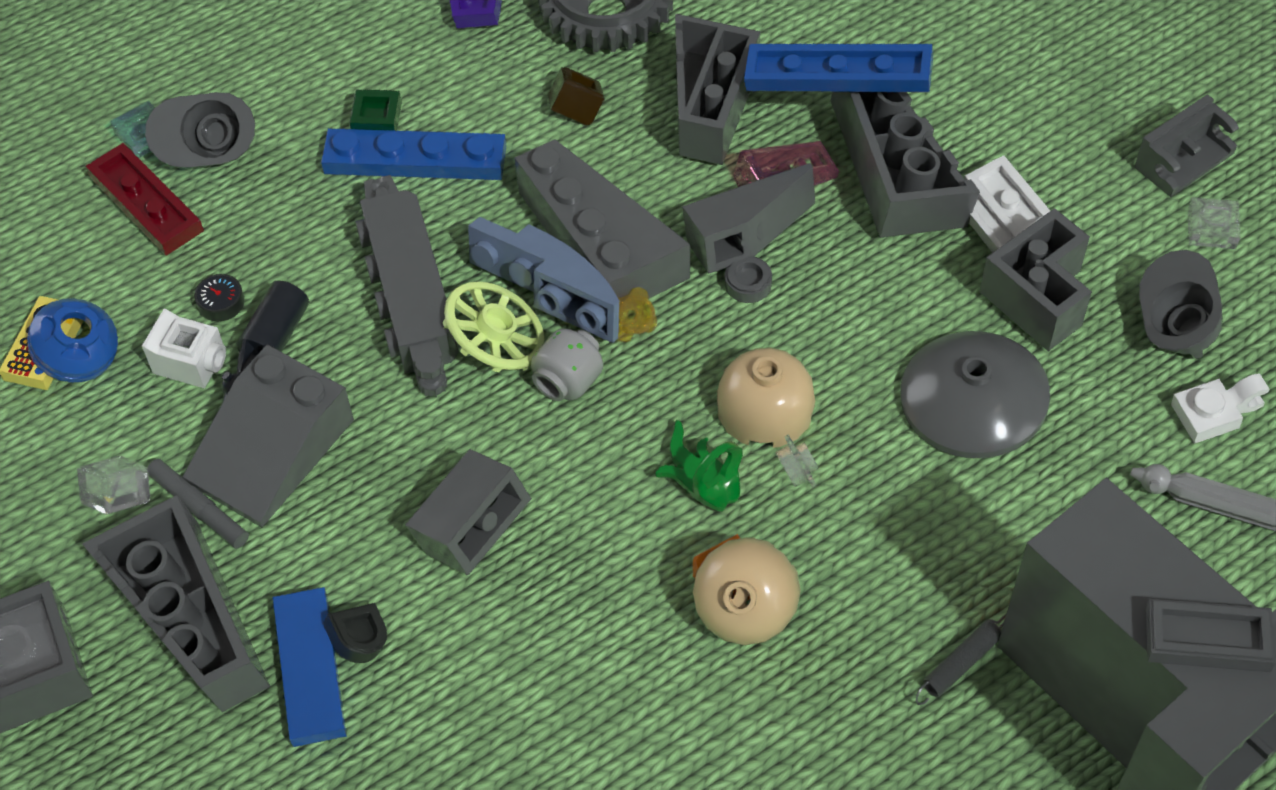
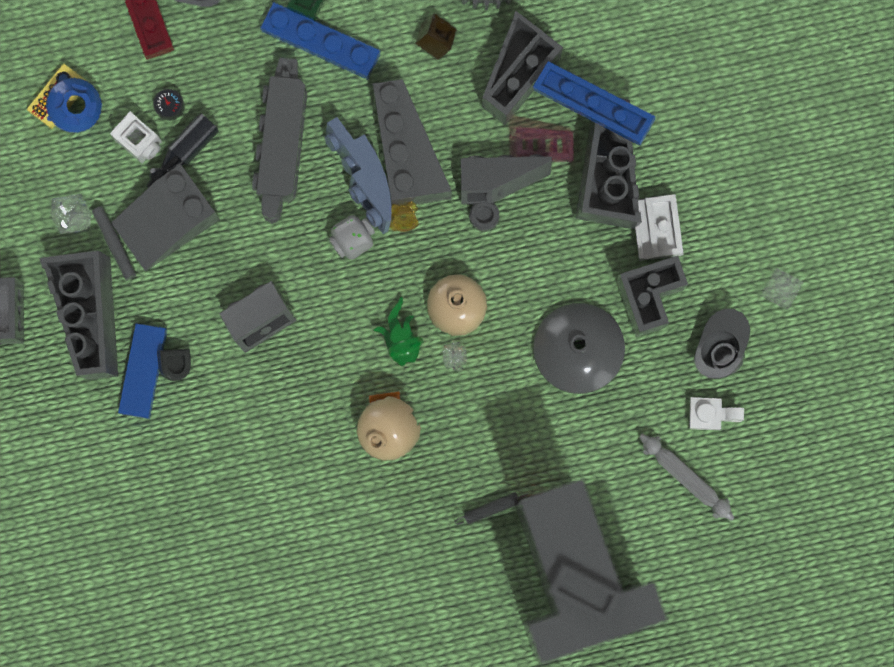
camera: 20 degrees right, 25 degrees up
yellowish green wheel [443,282,544,372] -> none
dark grey hinge [1135,94,1239,197] -> none

